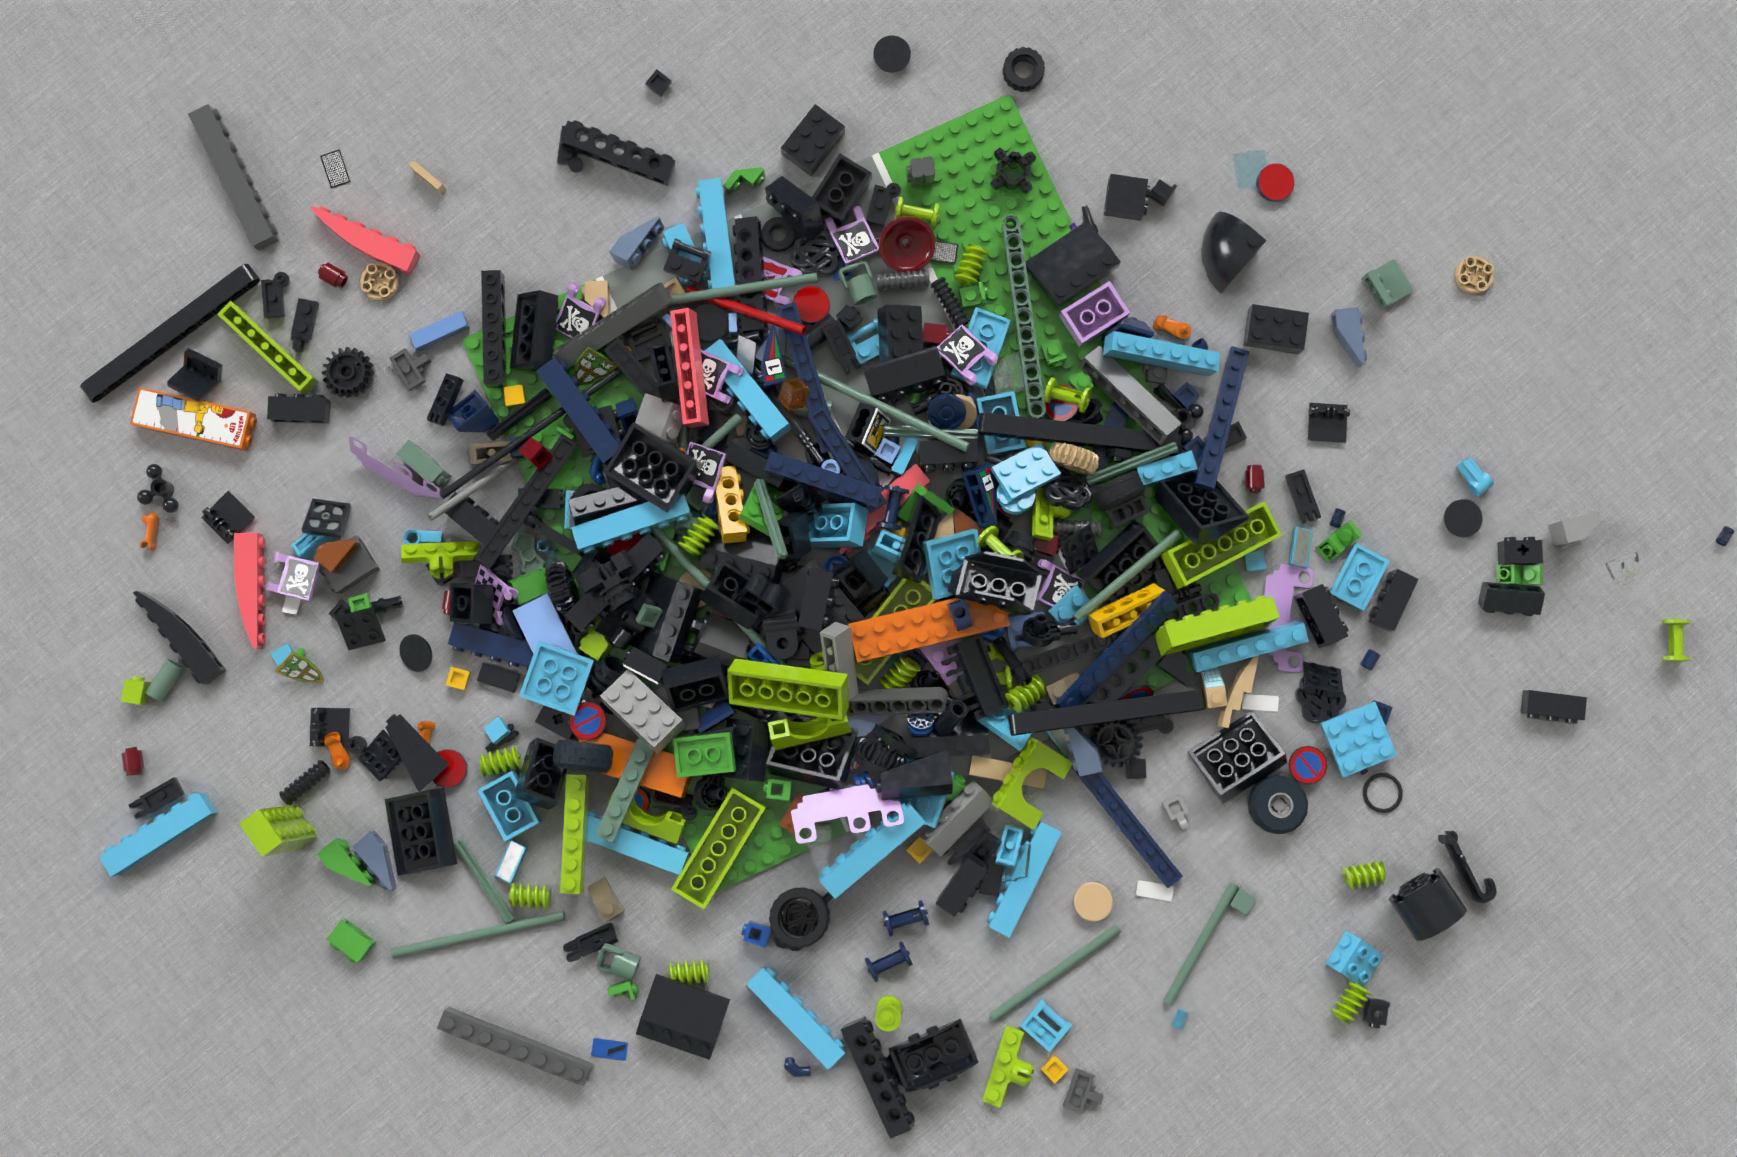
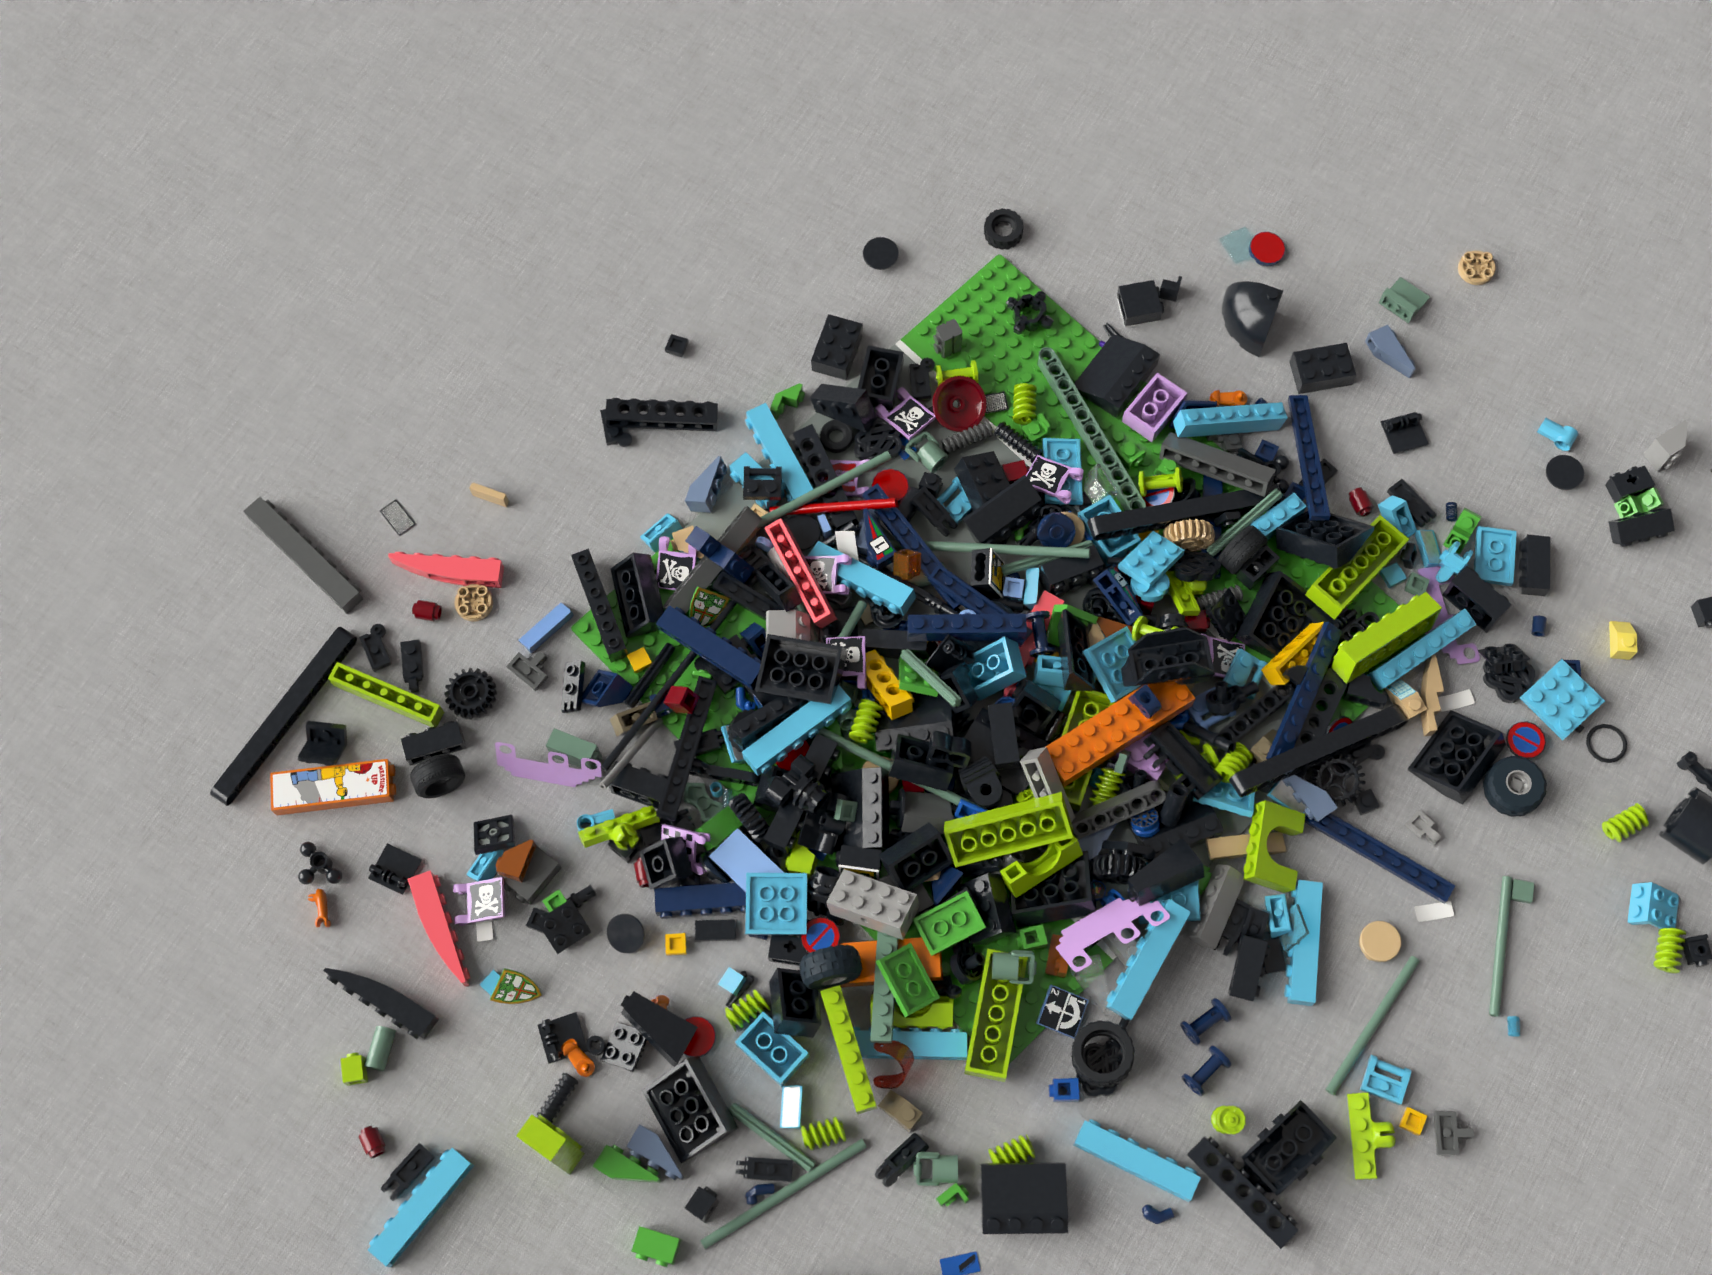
camera: 15 degrees left, 15 degrees down
yellow plate [906,836,933,864] -> none
sand green piece [1072,530,1182,622] -> none
none -> black tyre [410,754,465,799]
none -> medium azure slope [640,513,683,552]
none -> dark blue arch [685,526,755,584]
none -> black brick [685,1186,719,1223]
none -> black hinge [735,1157,793,1182]
none -> dark blue arm [745,1183,775,1205]
none -> clear red piece [873,1040,914,1089]
none -> bright green plate [876,943,940,1017]
none -> sand green piece [992,950,1037,984]
none -> tile [1036,985,1088,1039]
none -> sand green tile [1114,749,1131,774]
none -> black tile [1282,665,1308,685]
none -> medium azure slope [1378,495,1417,537]
none -> black plate [1400,542,1417,569]
none -> sand green tile [1404,572,1430,596]
none -> medium azure hinge [1435,541,1473,583]
none -> light yellow slope [1609,621,1638,660]

